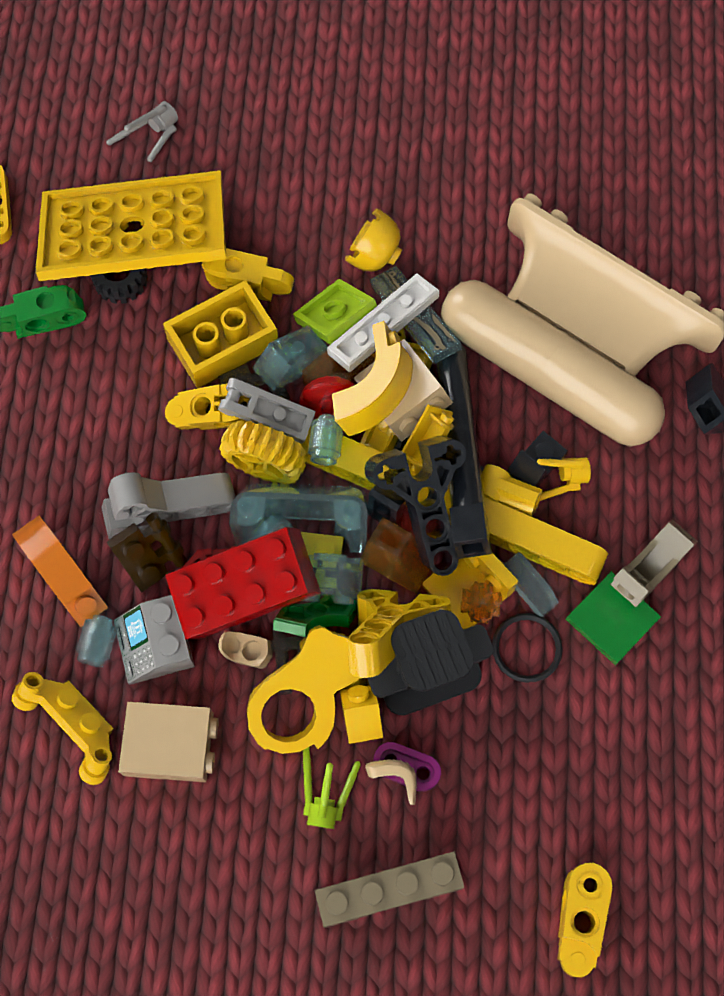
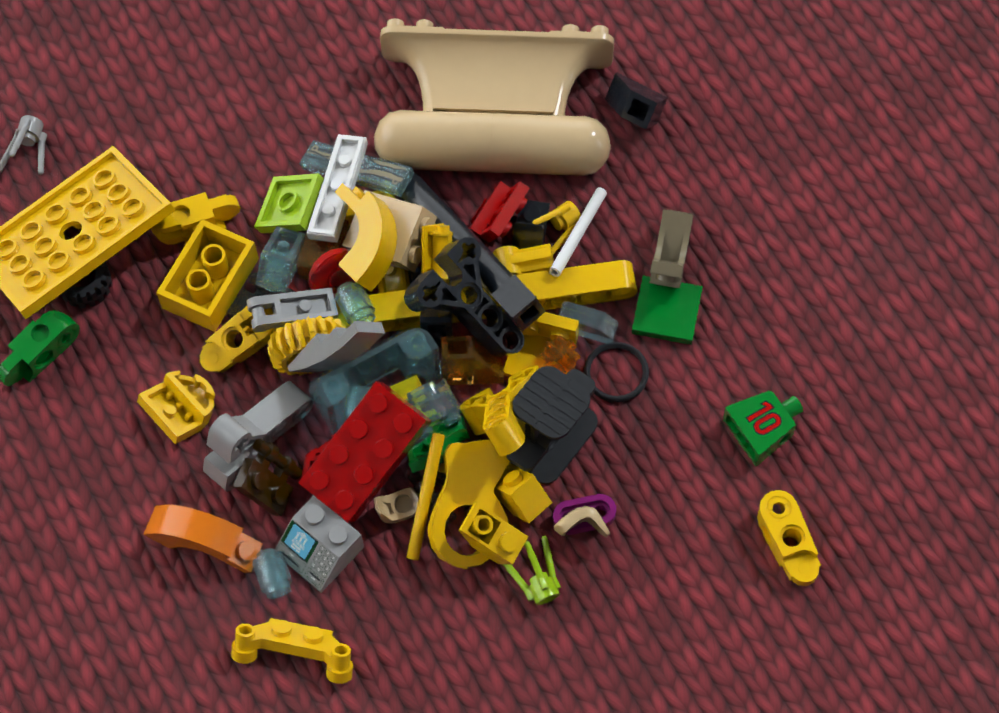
camera: 30 degrees left, 5 degrees down
tan brick [118,702,218,782] -> none
dark tan arch [315,852,465,928] -> none
yellow cylinder [345,208,402,272] -> none
none -> yellow slope [137,371,215,444]
none -> light grey slope [287,321,385,373]
none -> yellow piece [406,433,445,560]
none -> yellow slope [458,502,528,565]
none -> red slope [469,181,530,243]
none -> white piece [549,187,607,277]
none -> green torso [723,391,803,467]

